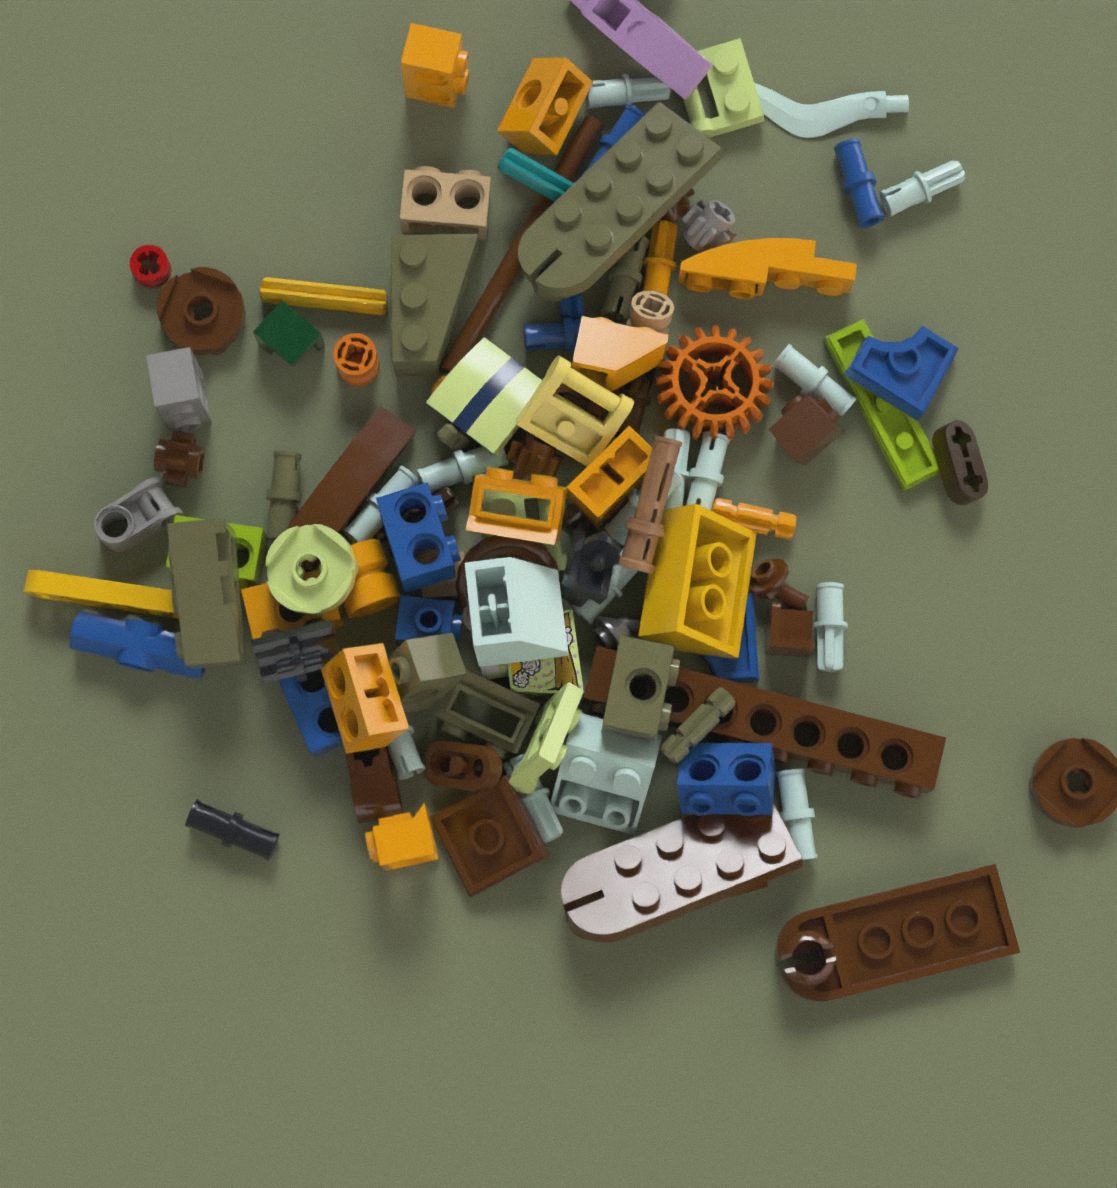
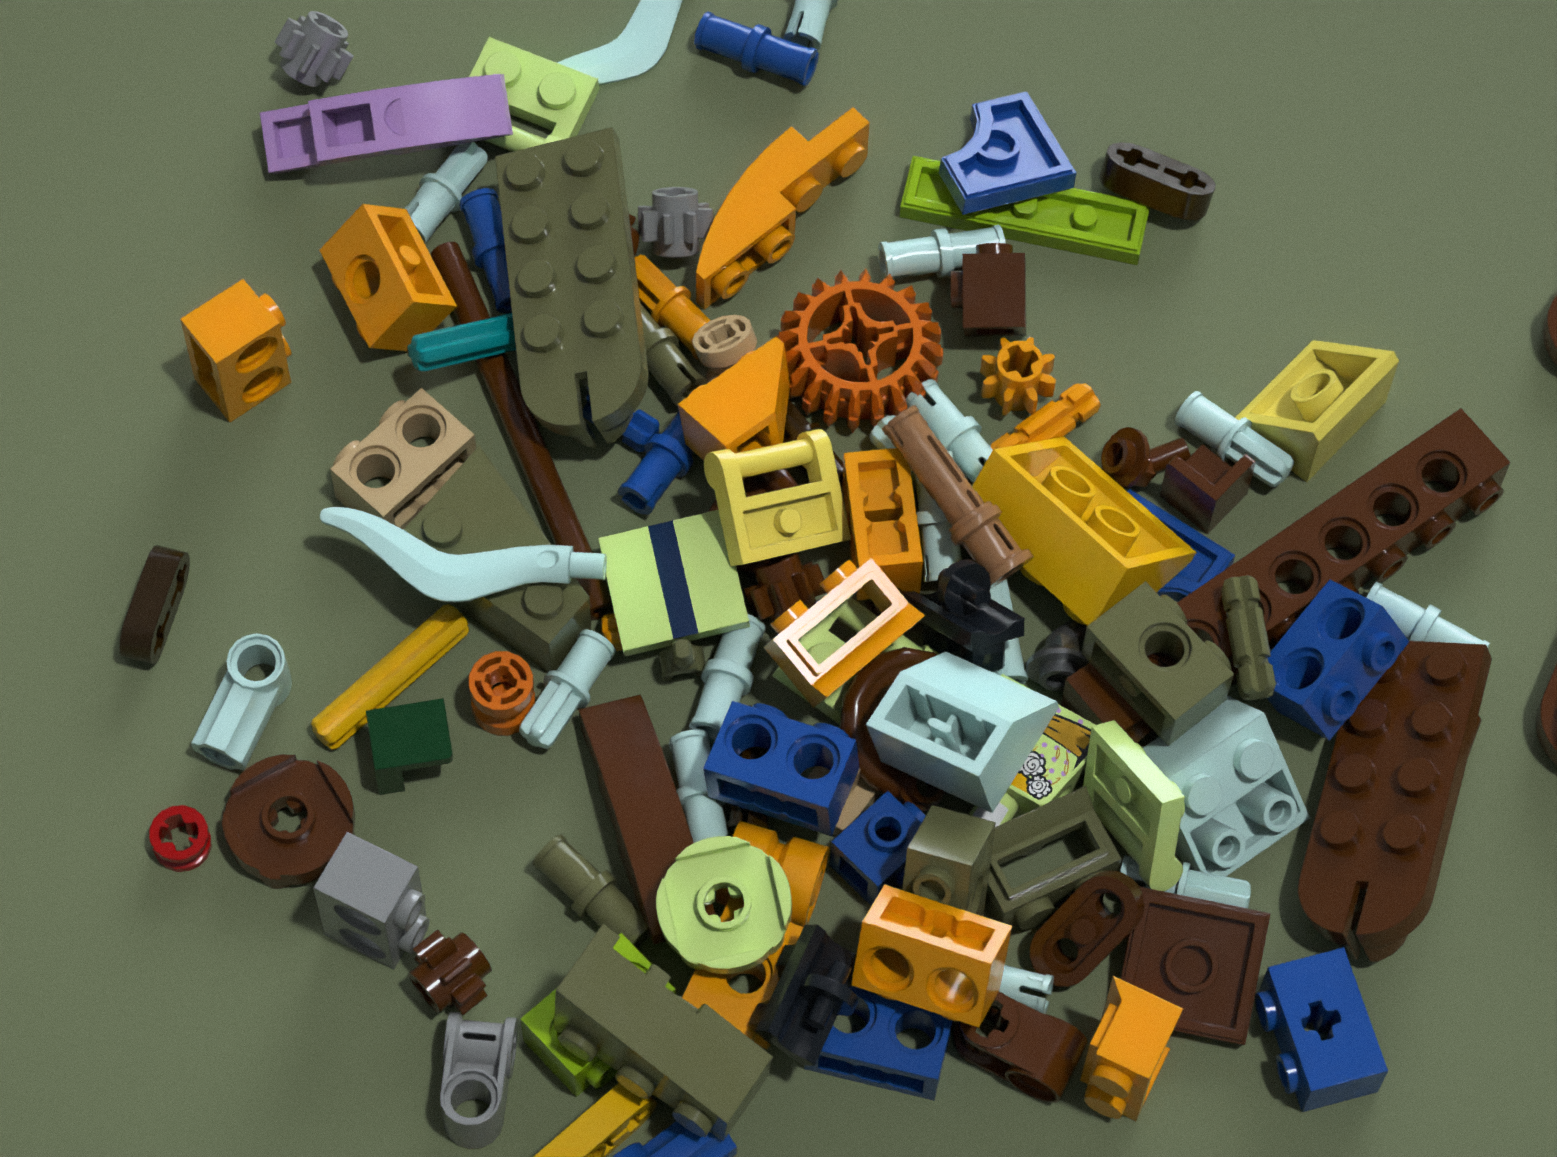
camera: 50 degrees left, 15 degrees down
none -> dark brown beam [119,545,190,665]
none -> light aqua piece [191,633,292,770]
none -> light aqua piece [320,507,607,602]
none -> light aqua axle [519,629,616,749]
none -> light orange gear [980,337,1056,415]
none -> light yellow slope [1235,340,1399,483]
none -> blue brick [1255,947,1388,1112]

